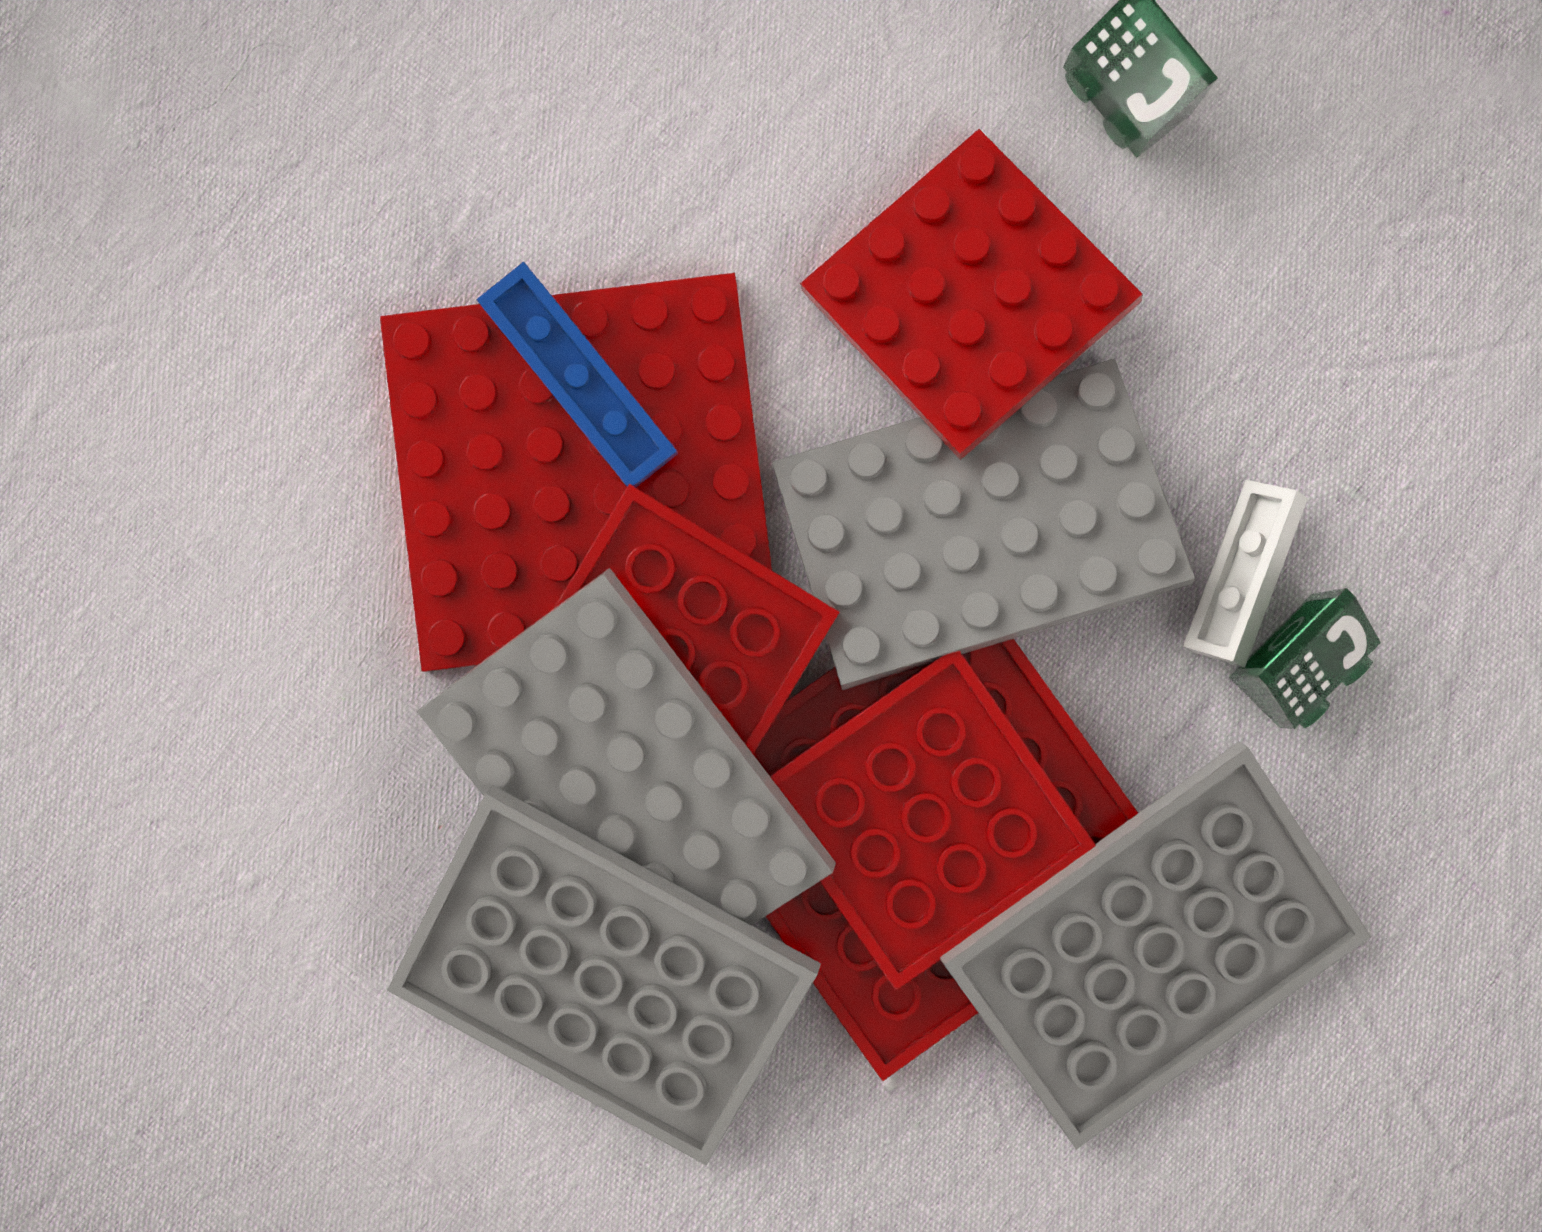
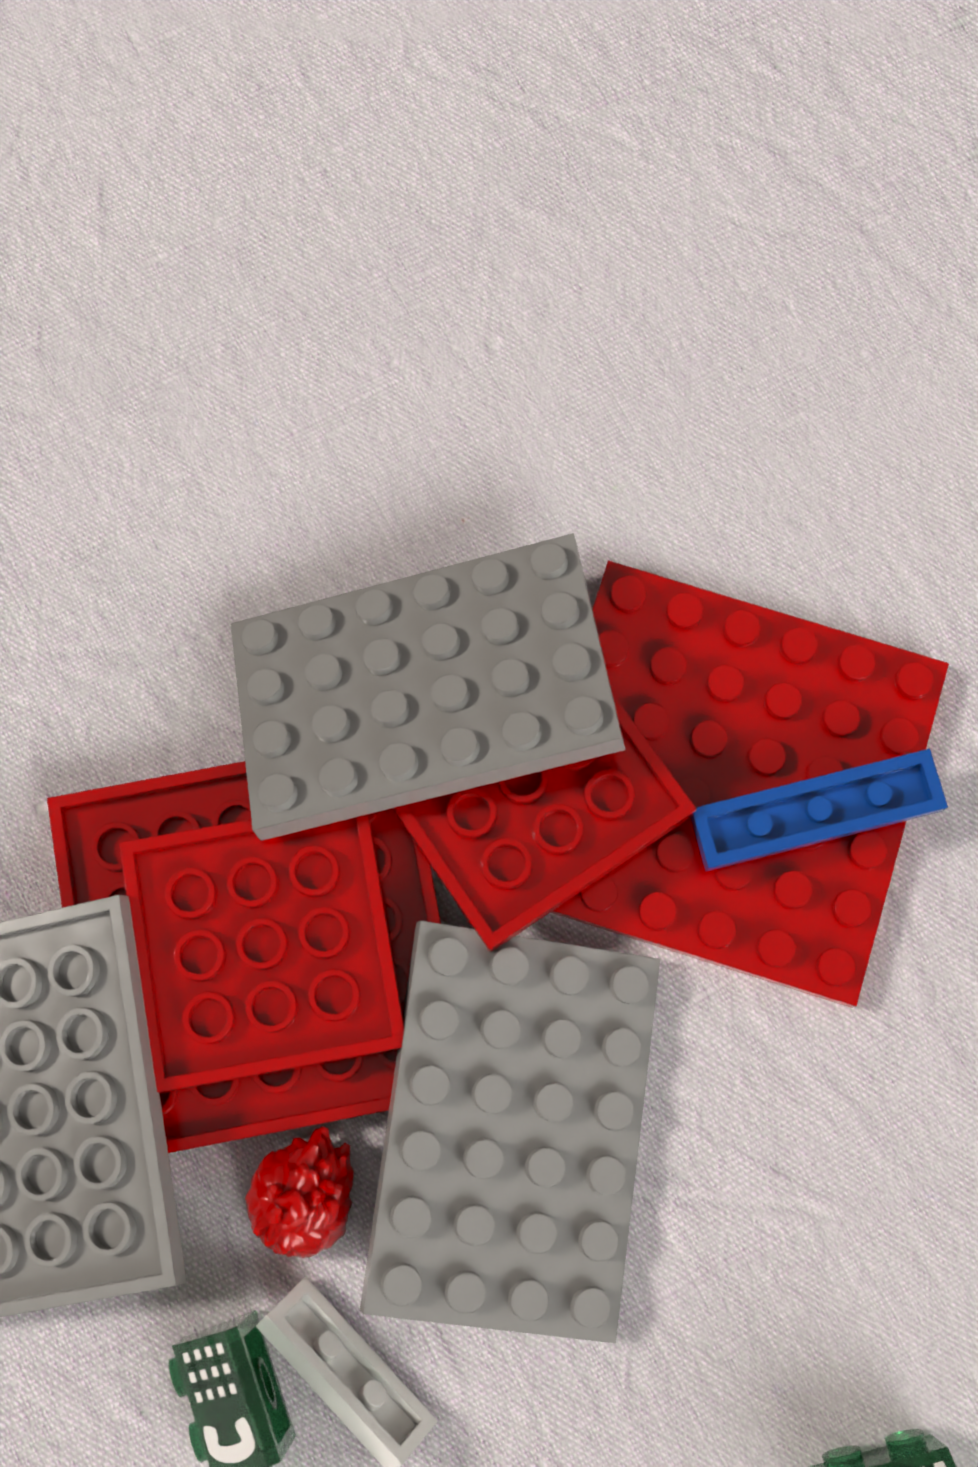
camera: 115 degrees right, 10 degrees down
light grey plate [387,785,821,1165] -> none
red plate [800,129,1143,460] -> none
none -> red hair [245,1126,354,1258]

